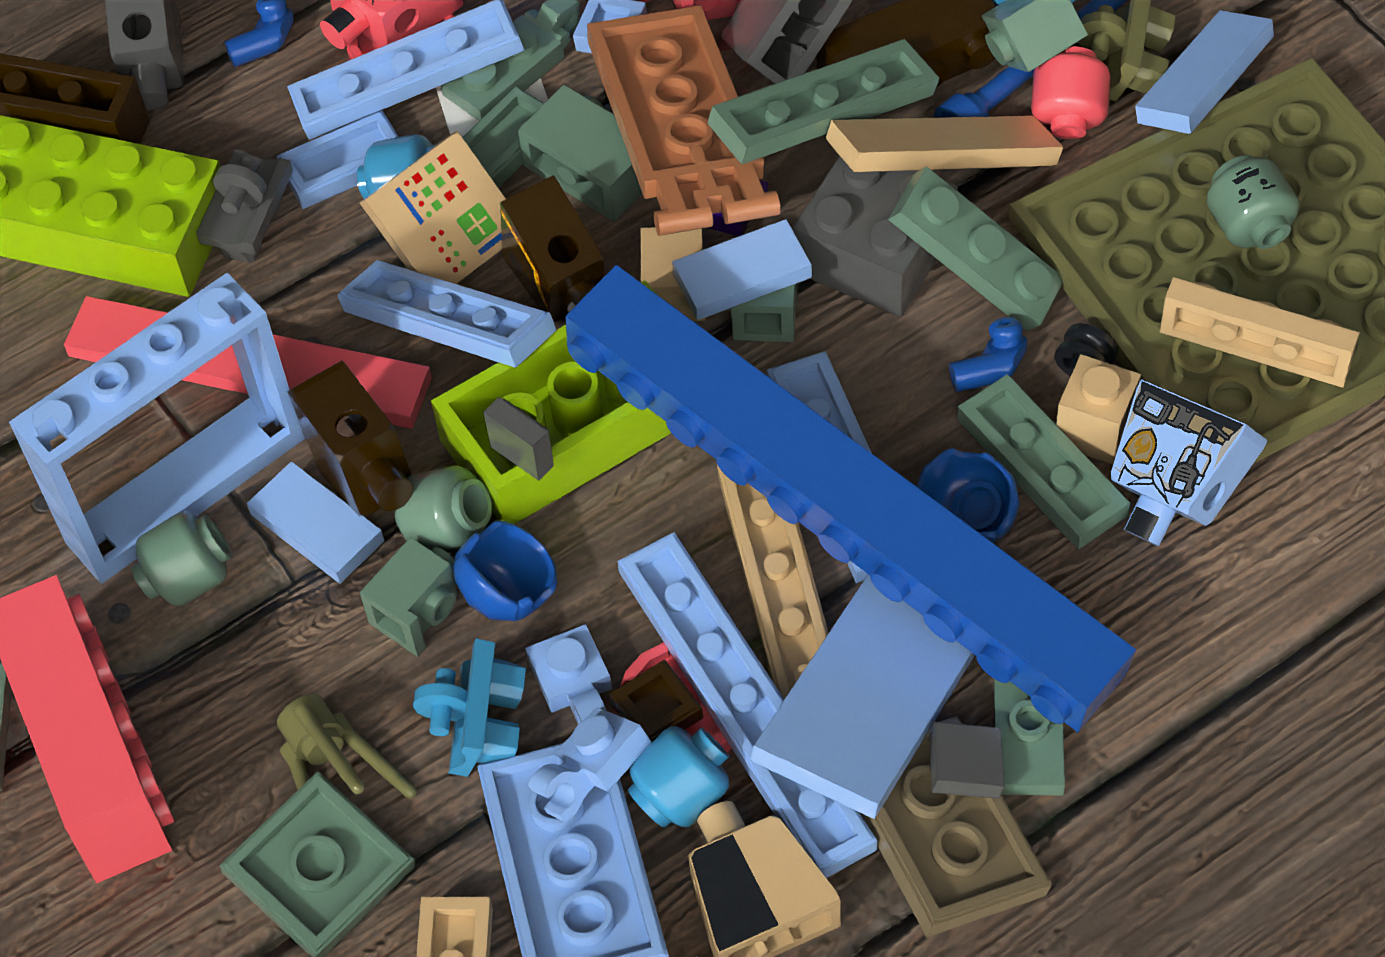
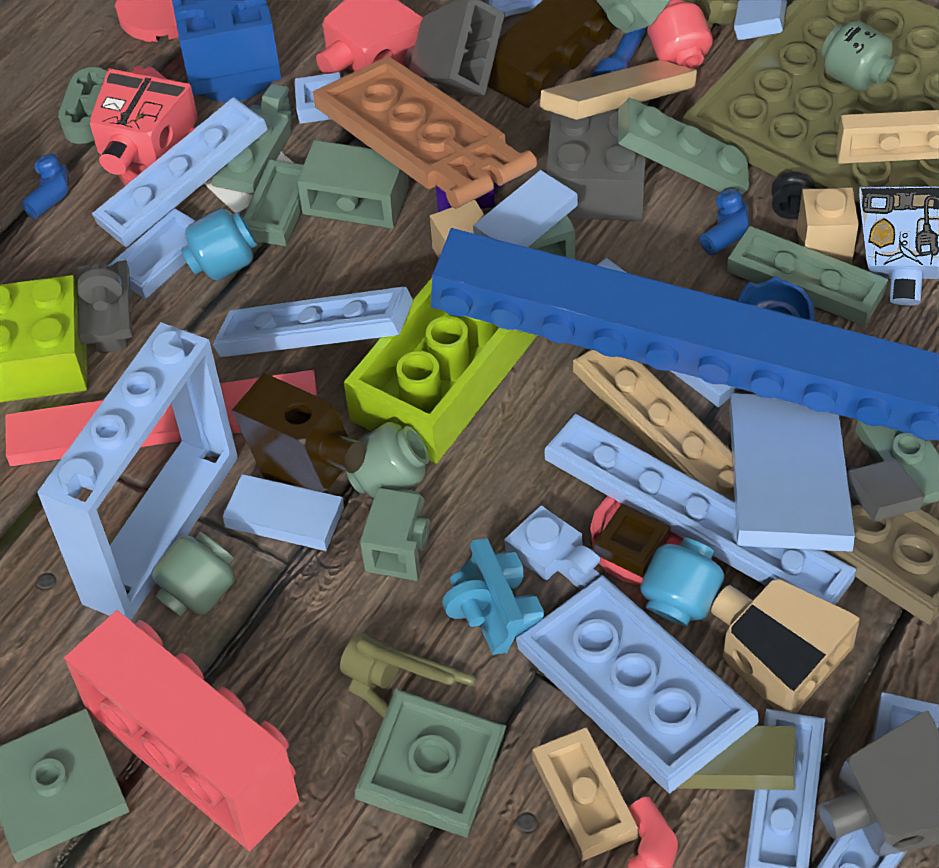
camera: 25 degrees left, 5 degrees down
tan tile [359,131,506,284] -> none
blue hair [453,520,557,622] -> none
dark grey tile [484,397,554,481] -> none
dark brown torso [500,175,604,322] -> none
light blue plate [528,707,651,821] -> none
sand green plate [707,39,939,165] -> none

